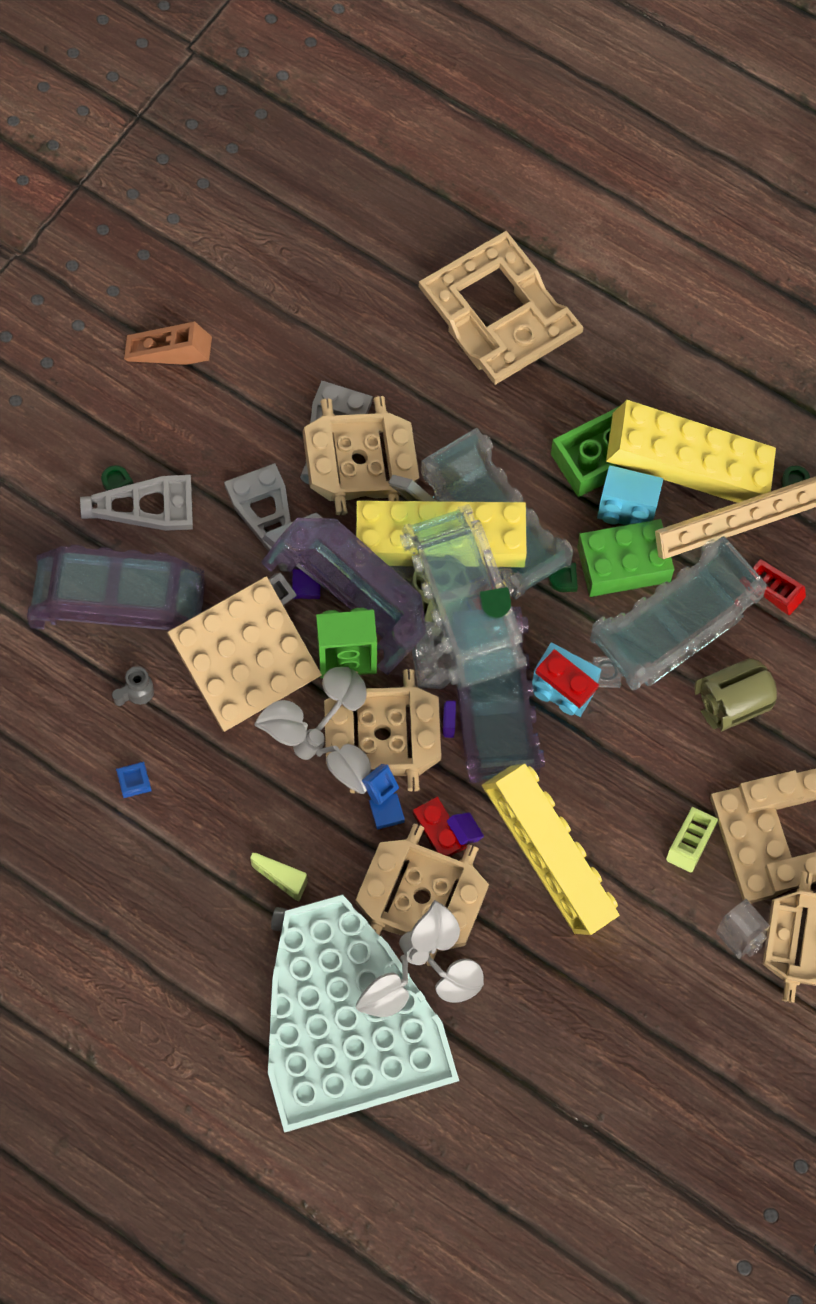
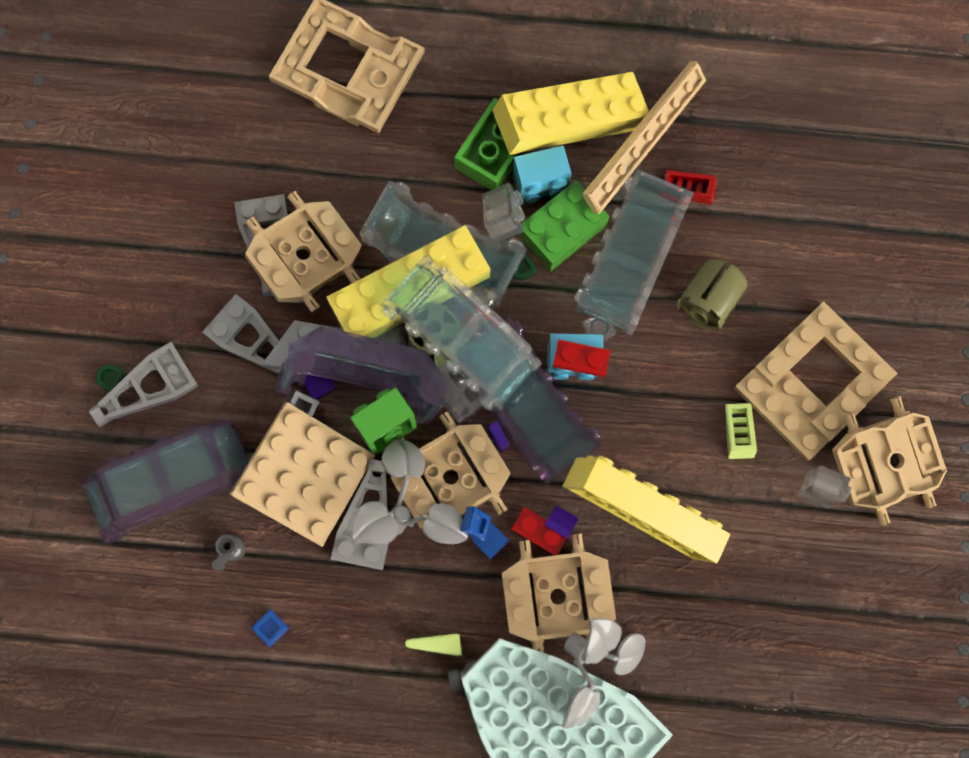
camera: 30 degrees left, 10 degrees up
nougat slope [124,322,212,365] -> none
light grey tile [388,475,437,502] -> none
dark green tile [479,587,511,619] -> none
dark green tile [781,466,810,488] -> none
none -> light grey plate [331,459,389,570]
none -> clear brick [482,183,525,243]

